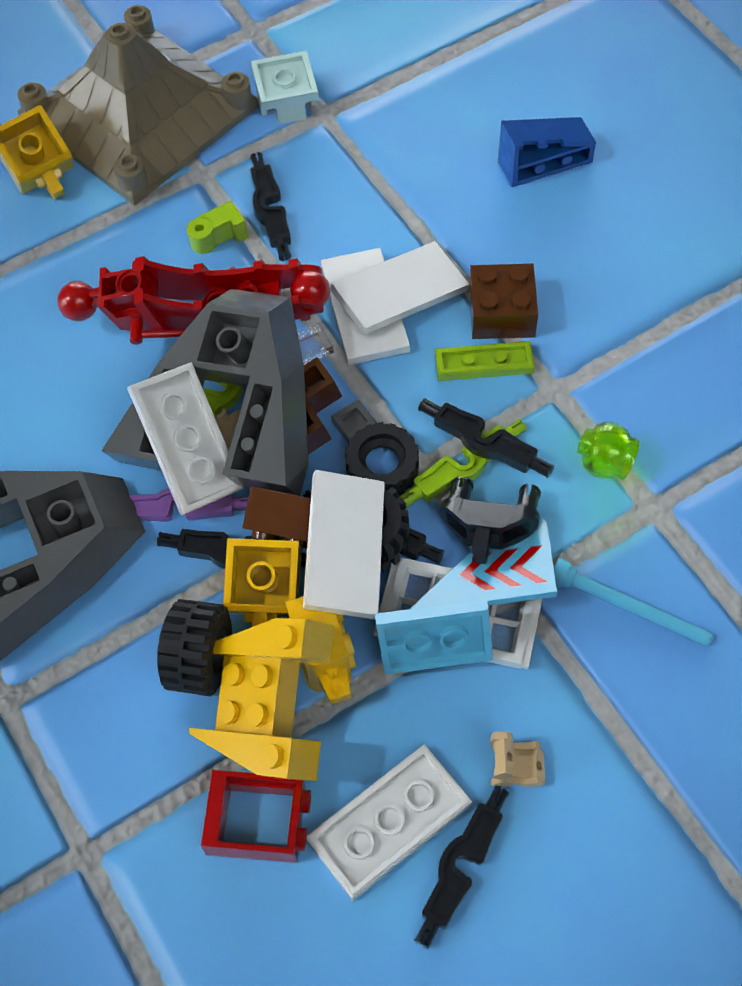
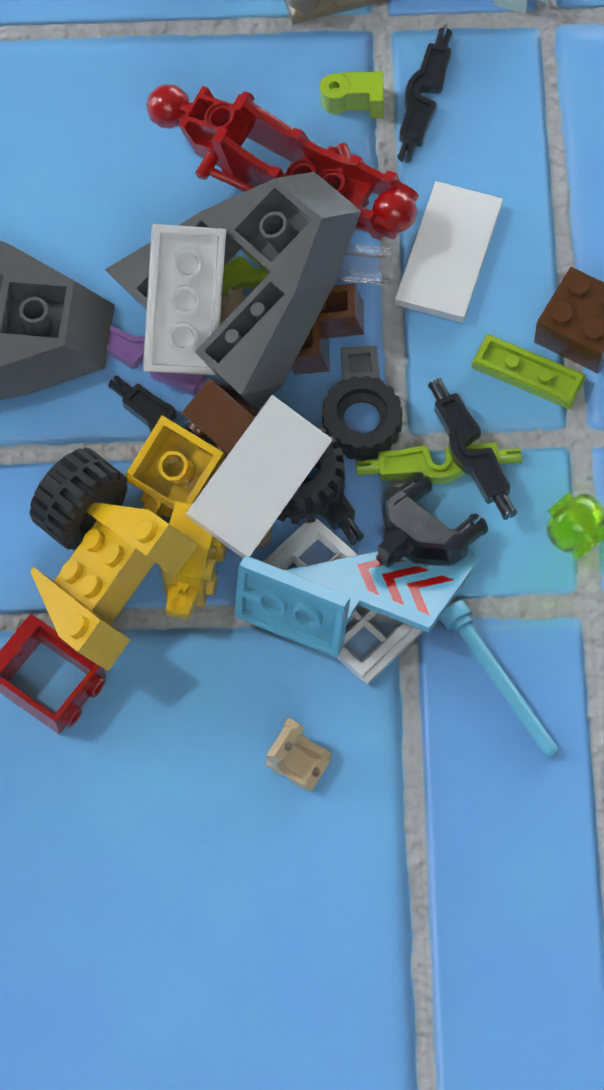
camera: 30 degrees right, 5 degrees up
white tile [306,744,473,901] -> none
white tile [330,241,469,335] -> none
black piece [414,785,509,949] -> none

